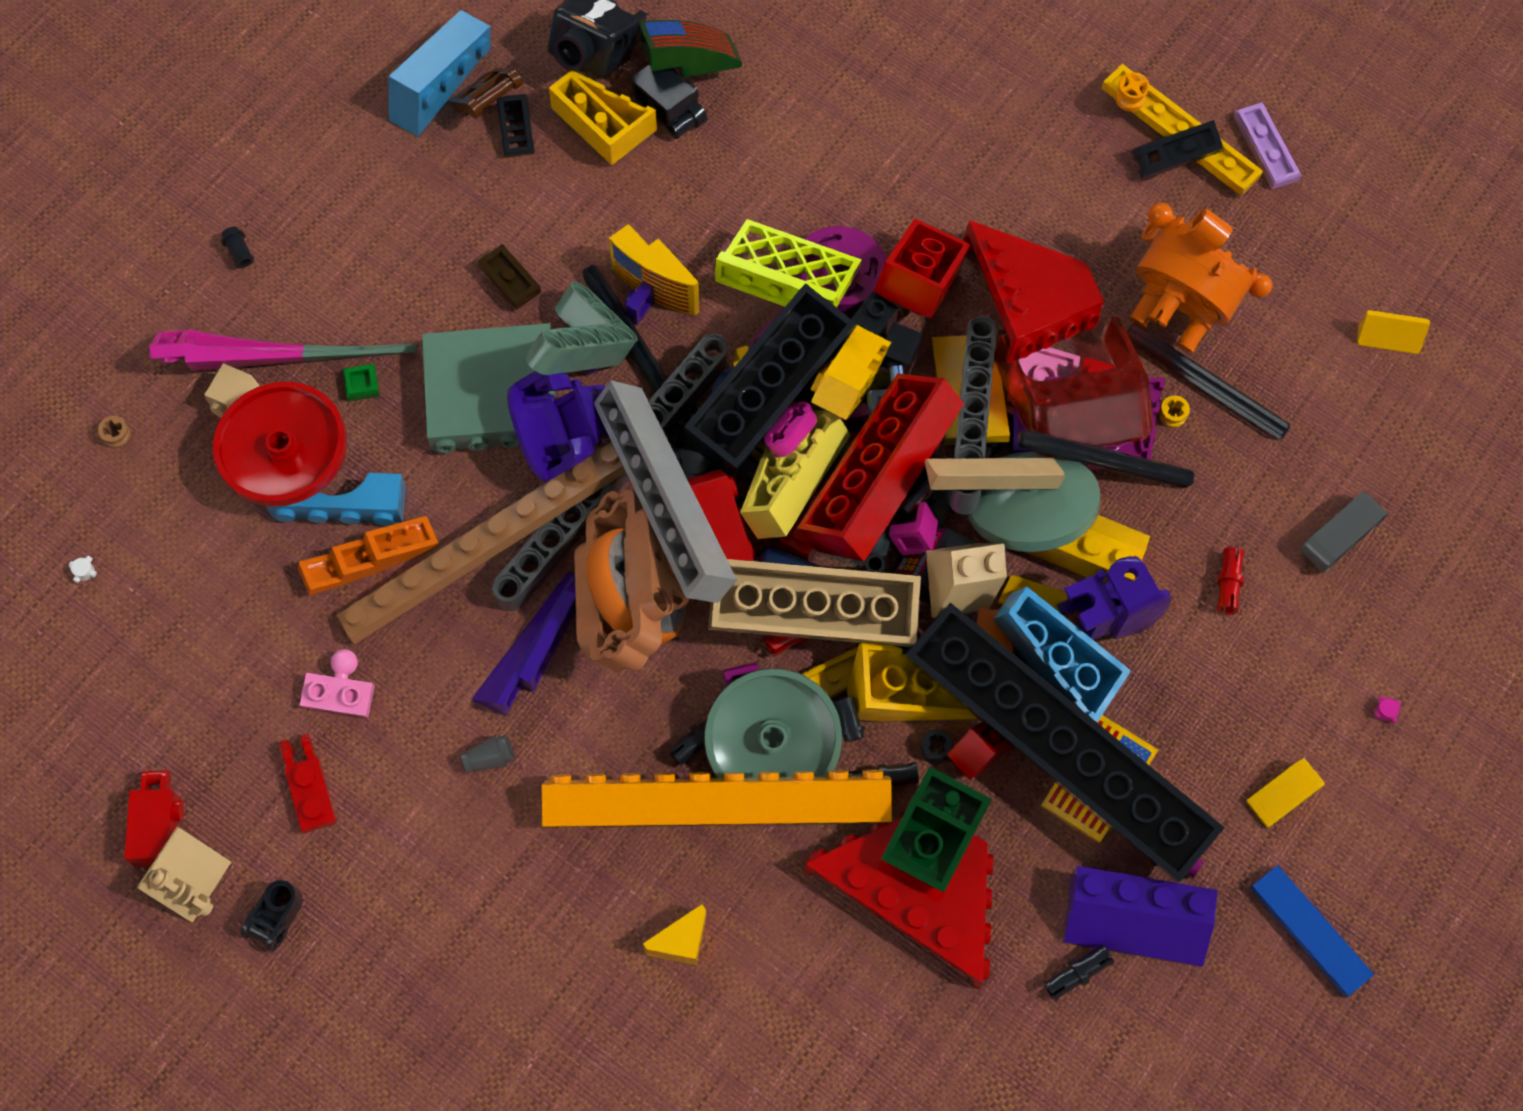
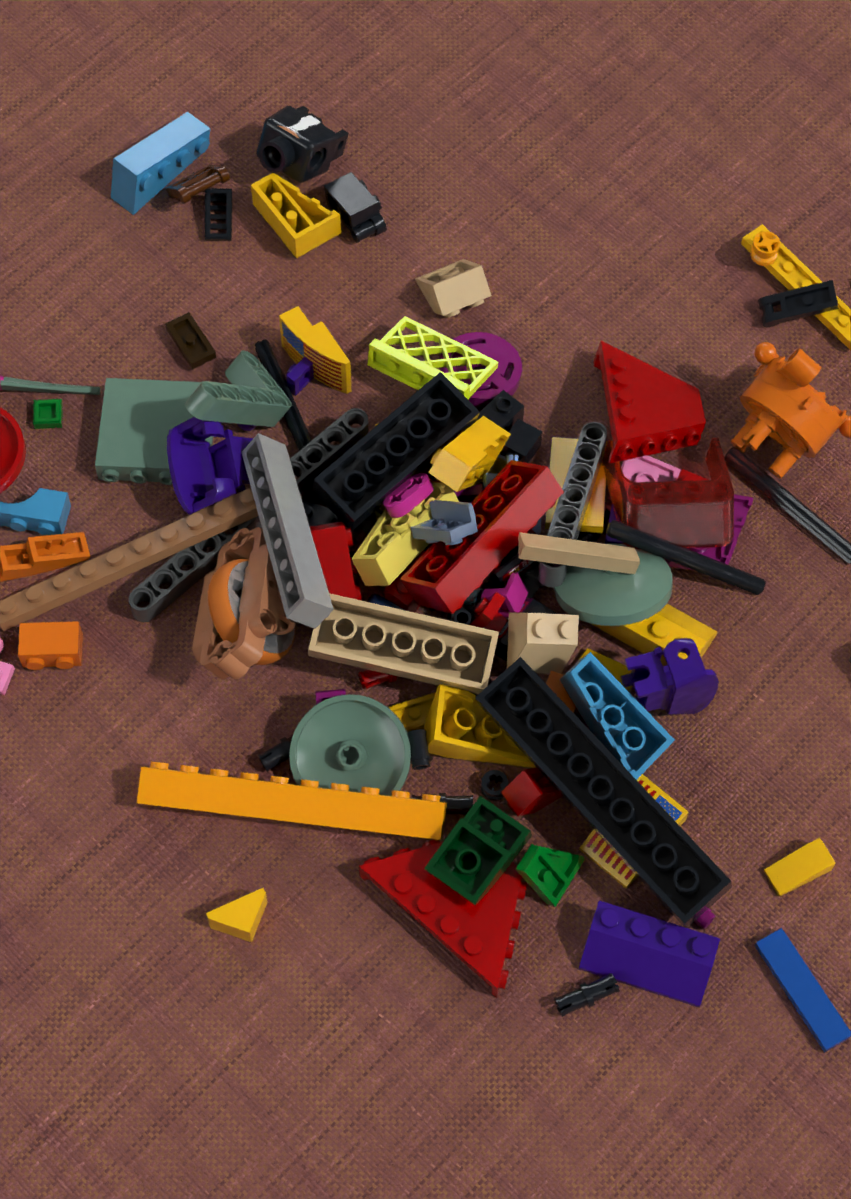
camera: 10 degrees right, 5 degrees down
dark grey cone [461,734,515,773] -> none
dark purple wedge [473,572,576,716] -> none
dark green slope [639,20,742,77] -> none
red brick [873,218,971,319] -> none
yellow bush [1158,395,1190,428] -> none
red pin [1217,547,1245,615] -> none
none -> orange brick [18,621,83,670]
none -> sand blue bracket [411,500,478,545]
none -> tan slope [415,259,491,317]
none -> red bracket [469,591,507,633]
none -> green wing [516,844,585,907]

